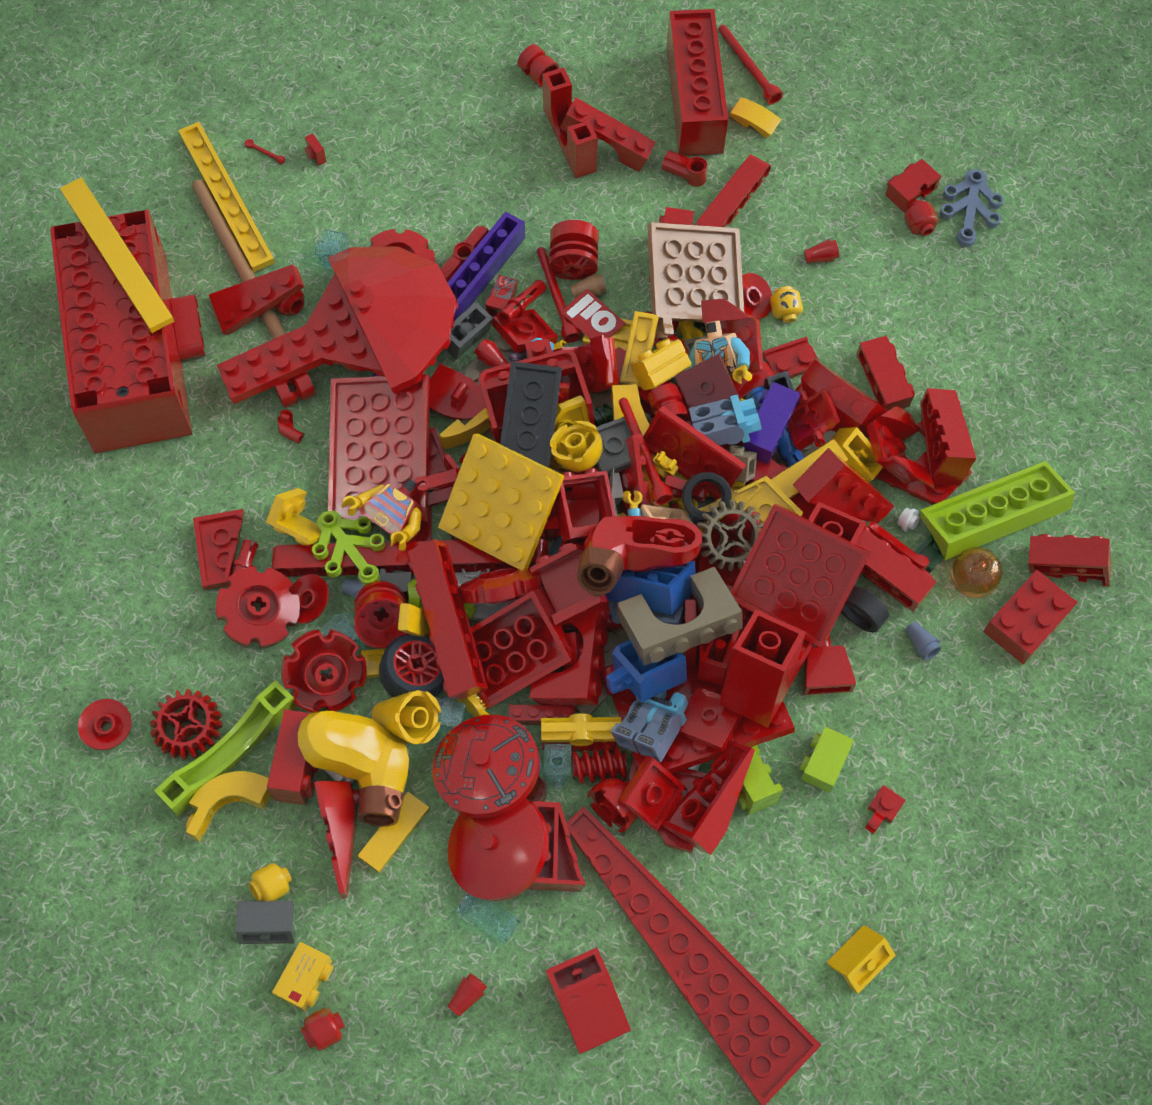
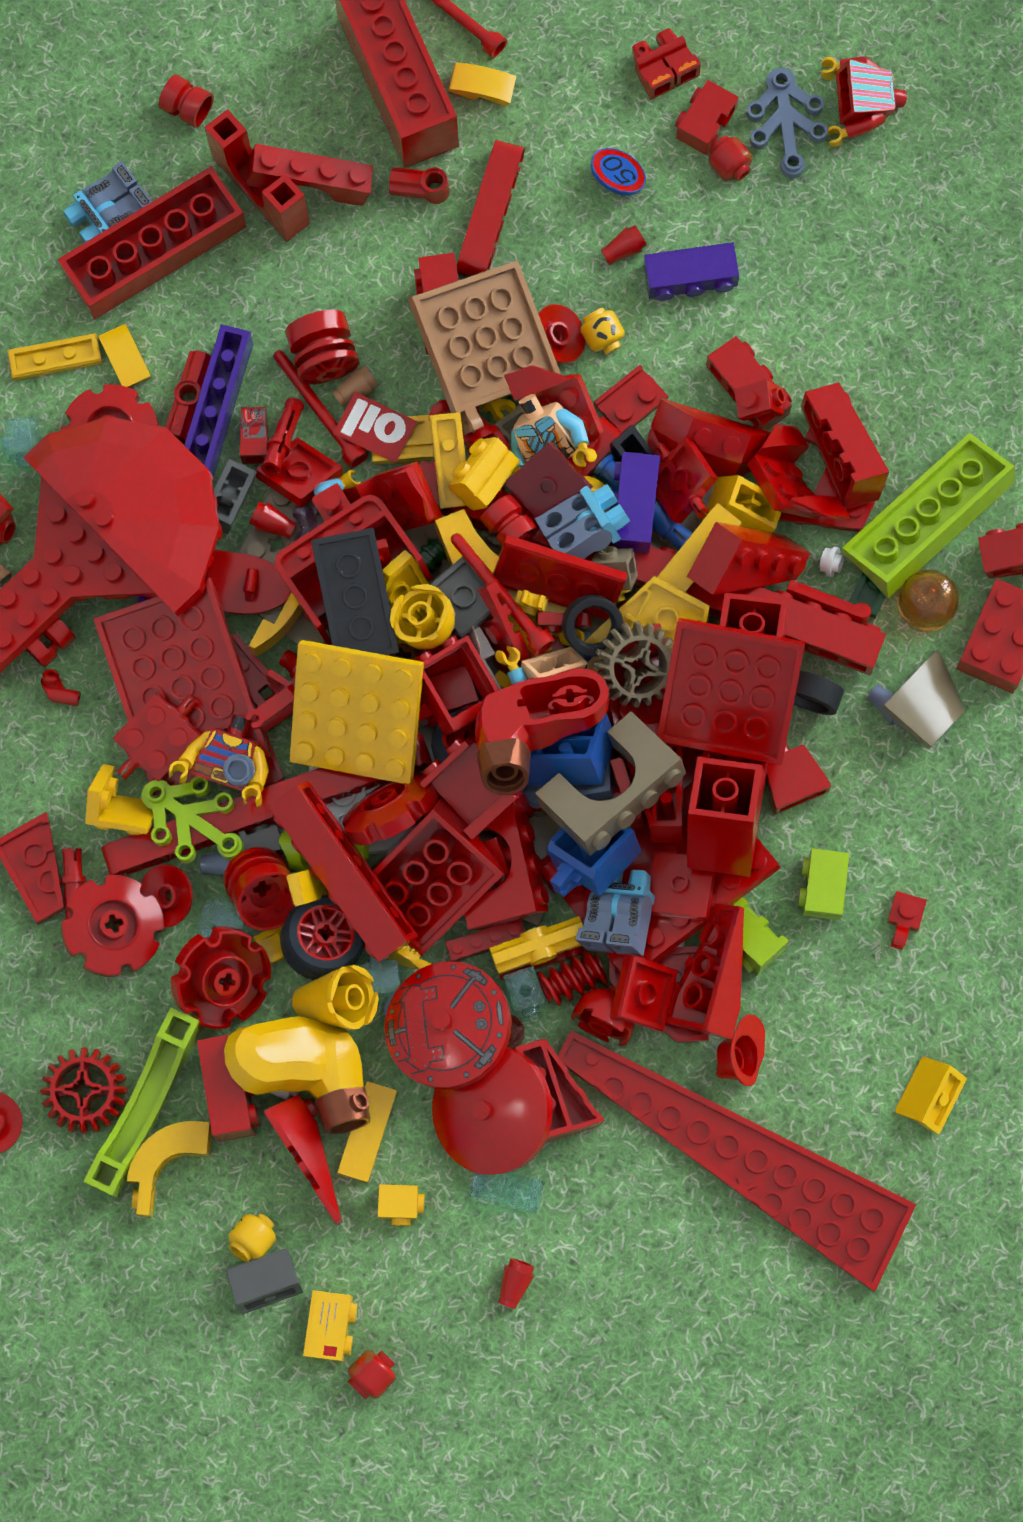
camera: 15 degrees left, 10 degrees up
red slope [546,947,631,1054] -> none
none -> yellow tile [7,333,102,381]
none -> red brick [58,166,247,320]
none -> hips [63,161,152,243]
none -> yellow slope [98,324,151,387]
none -> red plate [112,693,201,781]
none -> sand blue plate [223,754,255,786]
none -> yellow brick [378,1184,425,1226]
none -> piece [590,148,646,196]
none -> red hips [632,28,701,100]
none -> dark purple brick [643,242,739,301]
none -> red piece [716,1014,765,1086]
none -> red bracket [734,379,785,421]
none -> red torso [821,56,907,147]
none -> dark tan slope [882,650,965,749]

